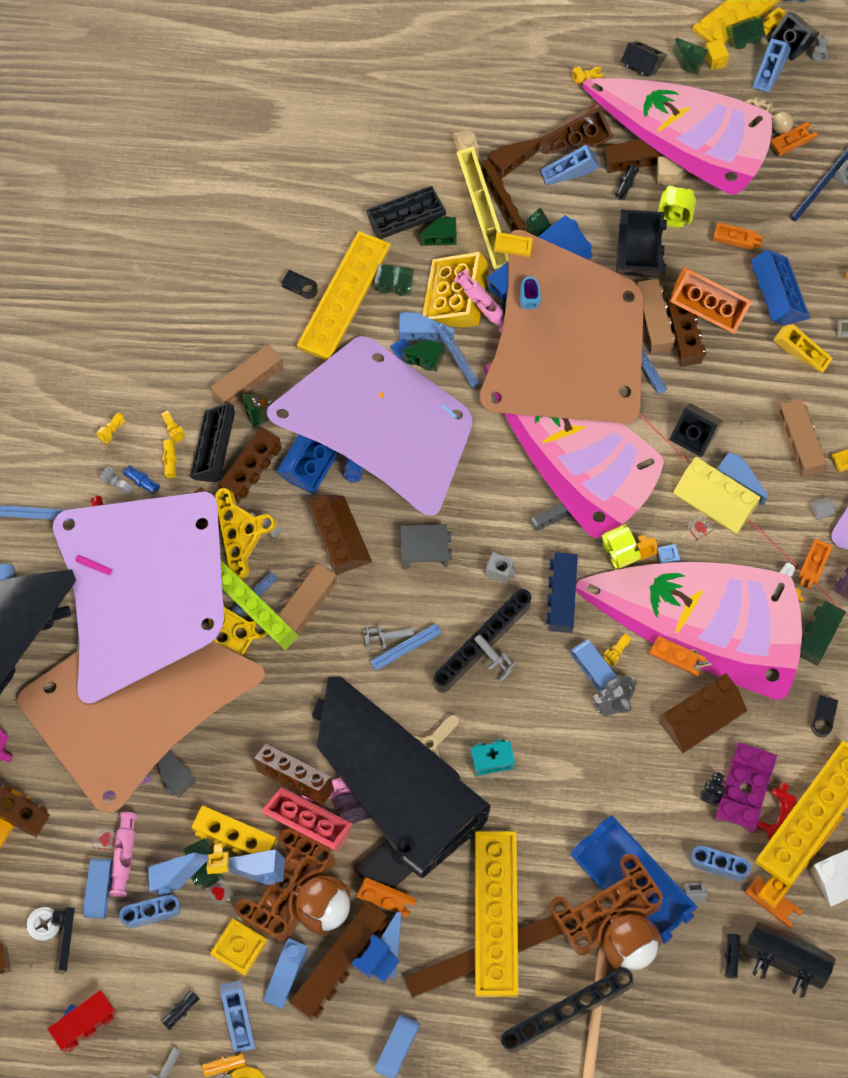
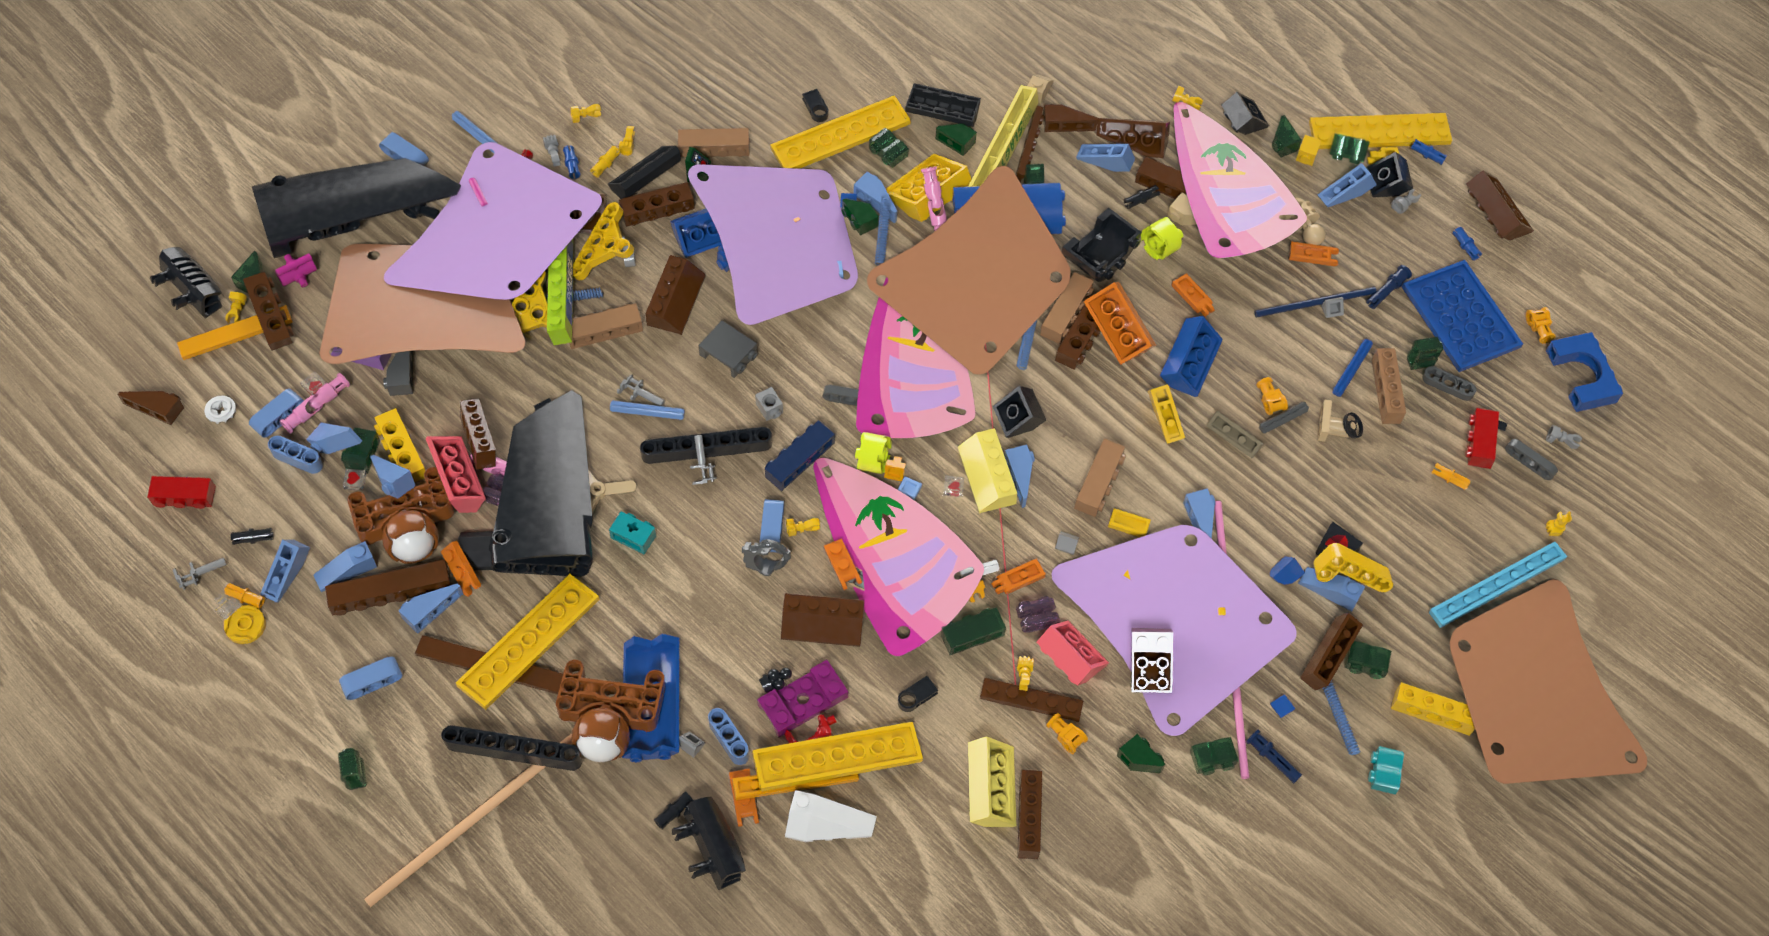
camera: 35 degrees right, 5 degrees down
black hinge [51,907,75,974] -> none
yellow plate [206,843,230,874] -> none
yellow tile [210,918,268,977] -> none
blue piece [352,934,400,984] -> none
yellow tile [494,232,533,257] -> none
rock [520,276,541,309] -> none

